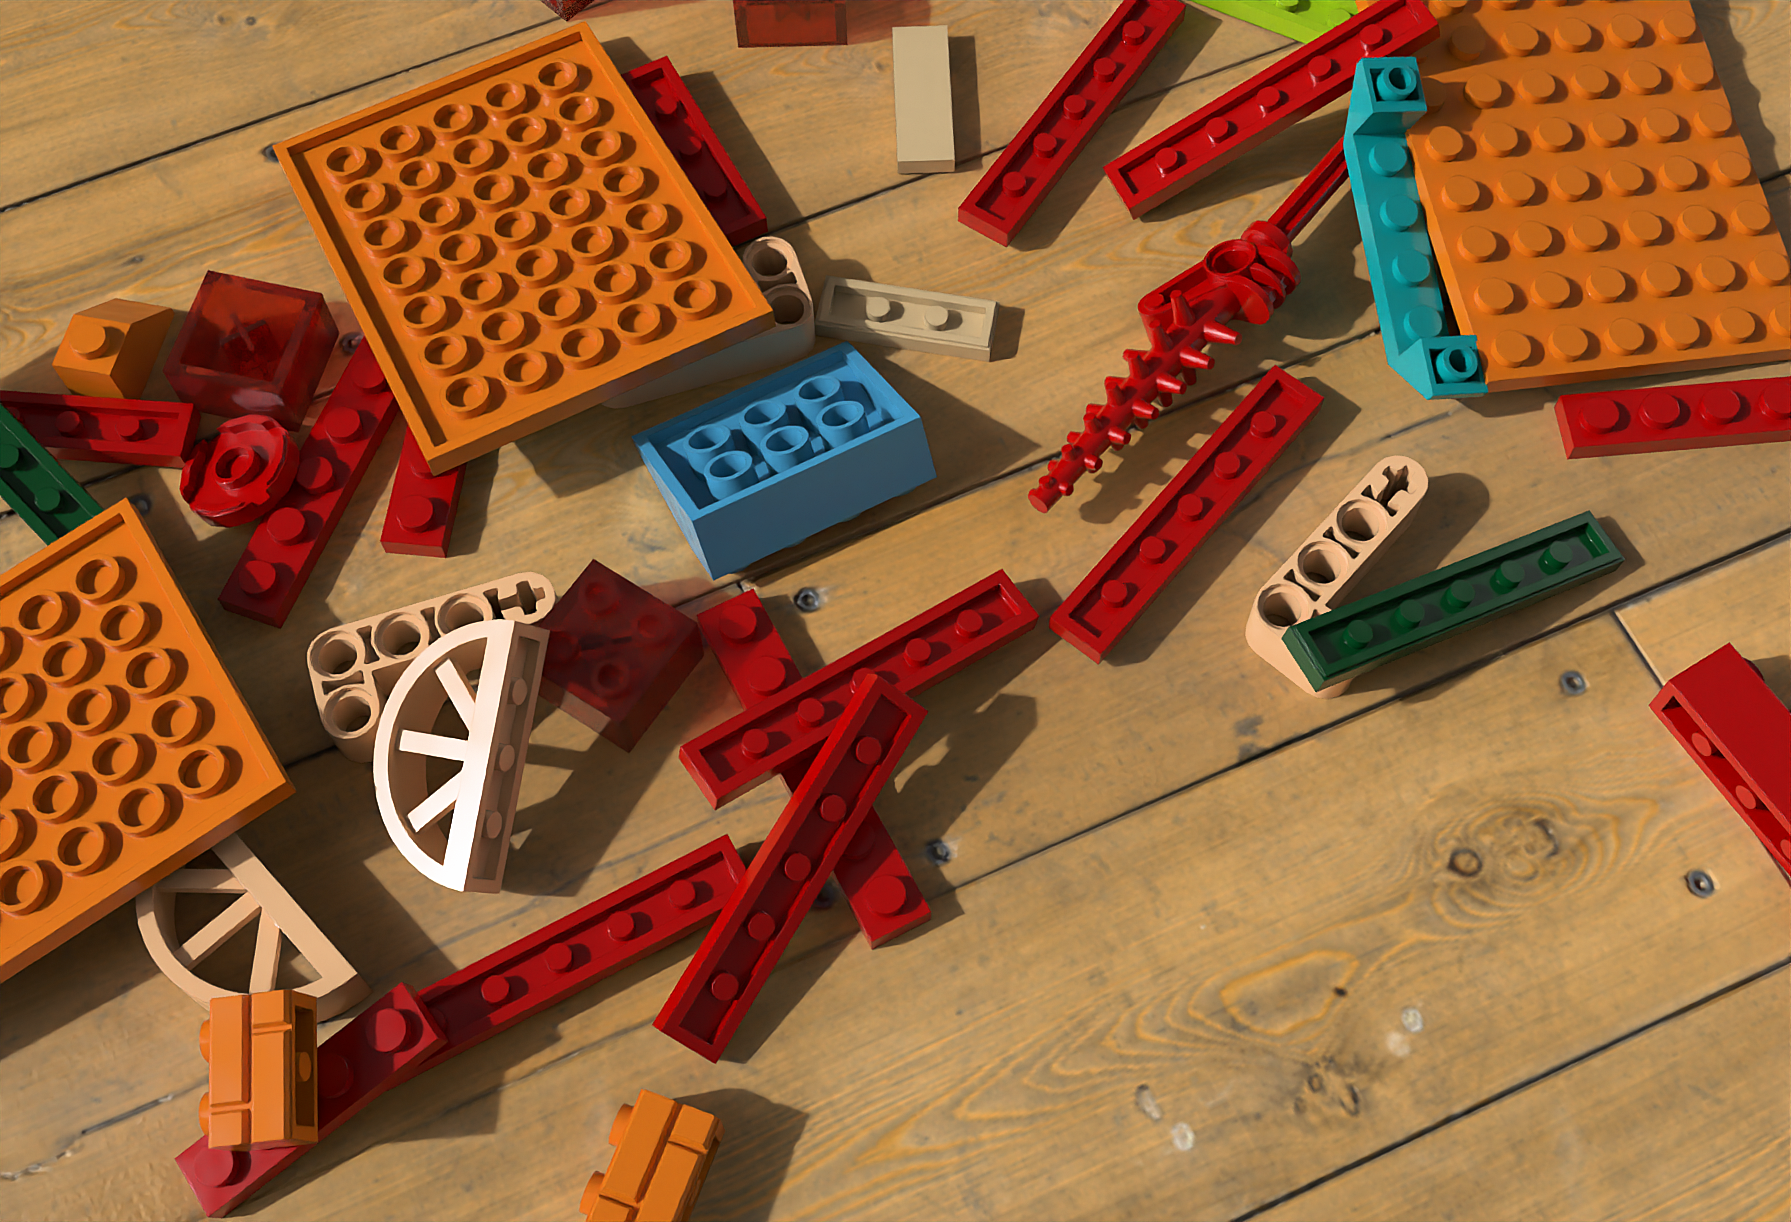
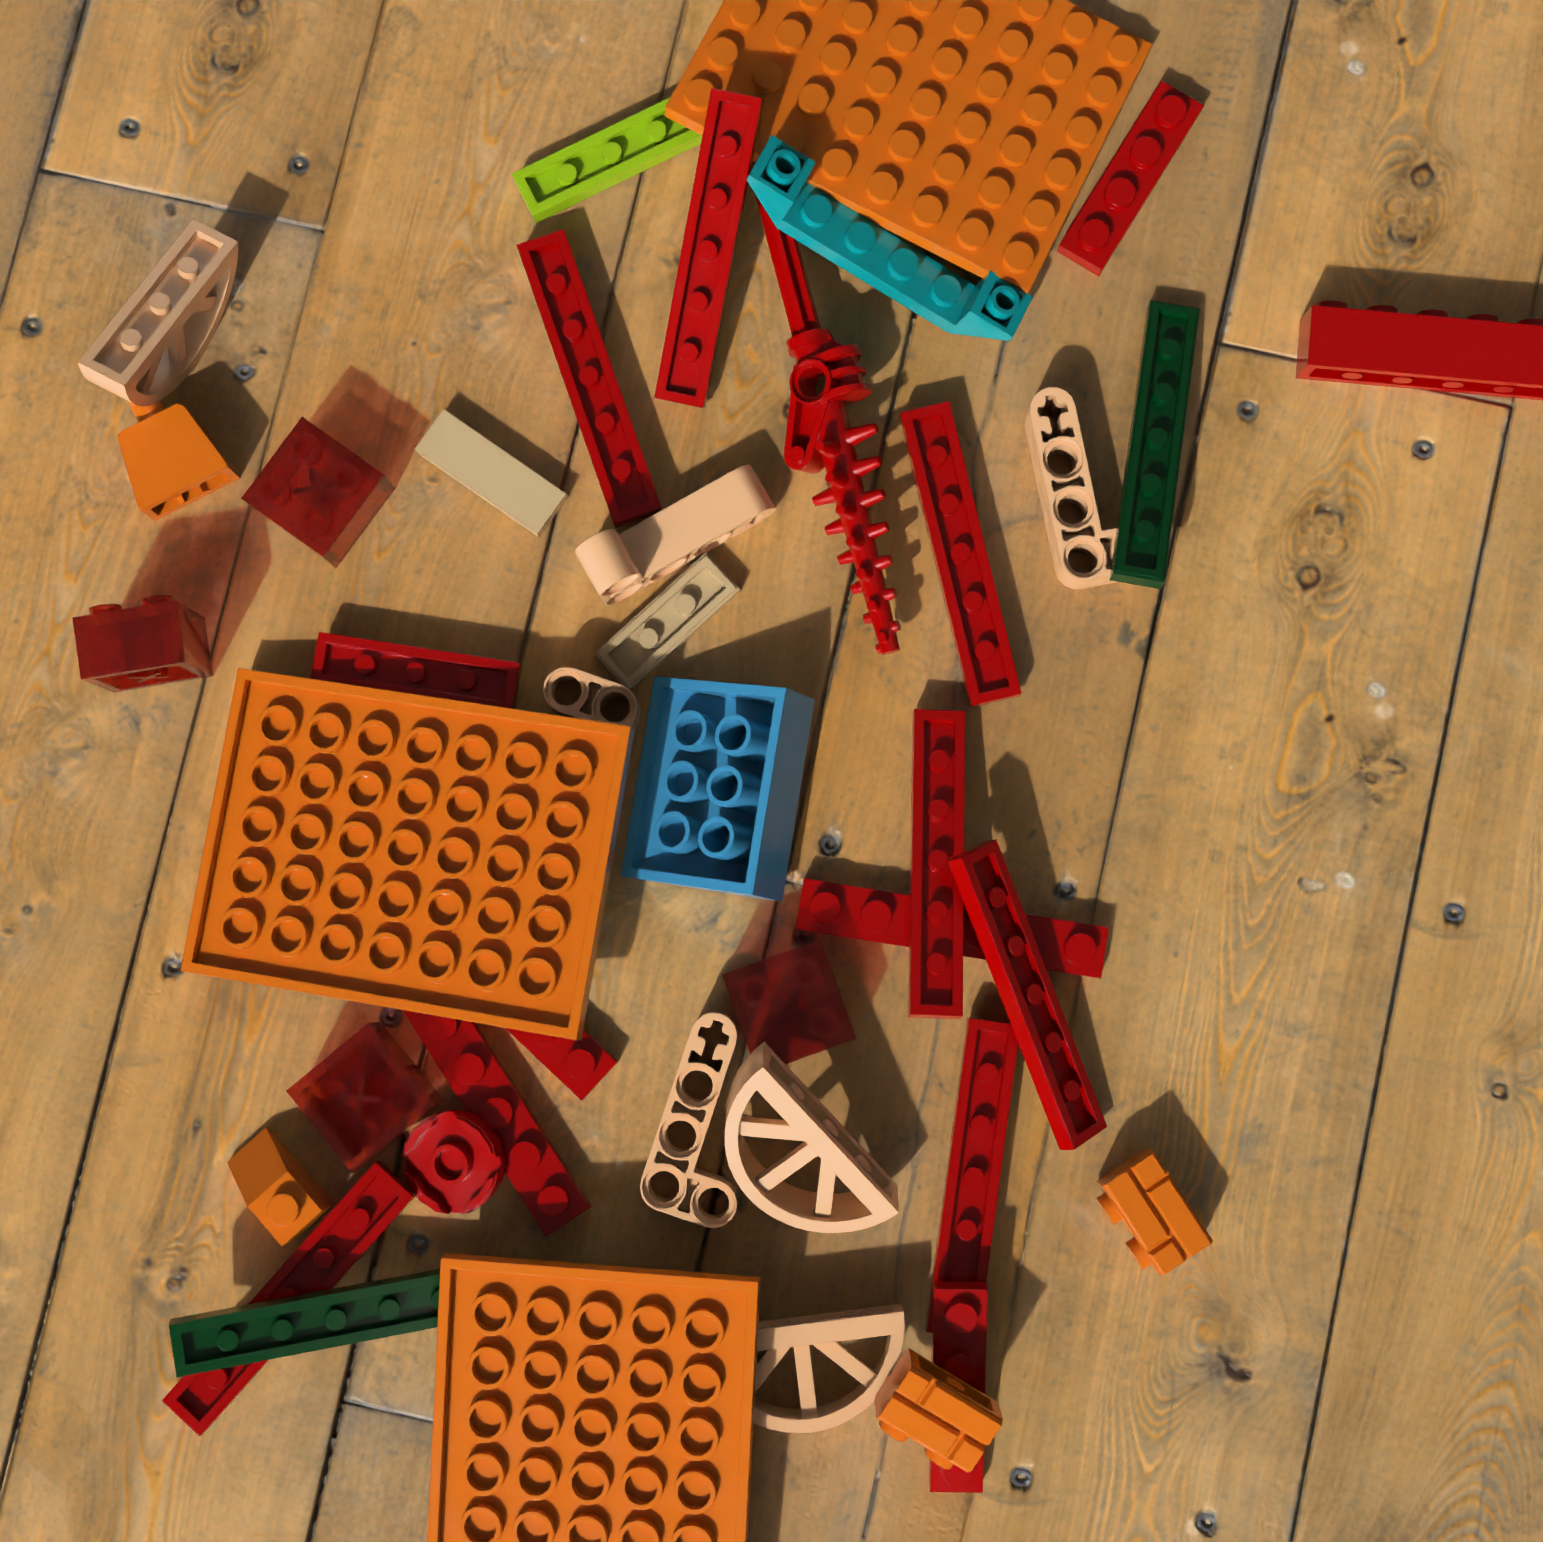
camera: 50 degrees left, 20 degrees up
none -> light nougat beam [575,464,776,606]

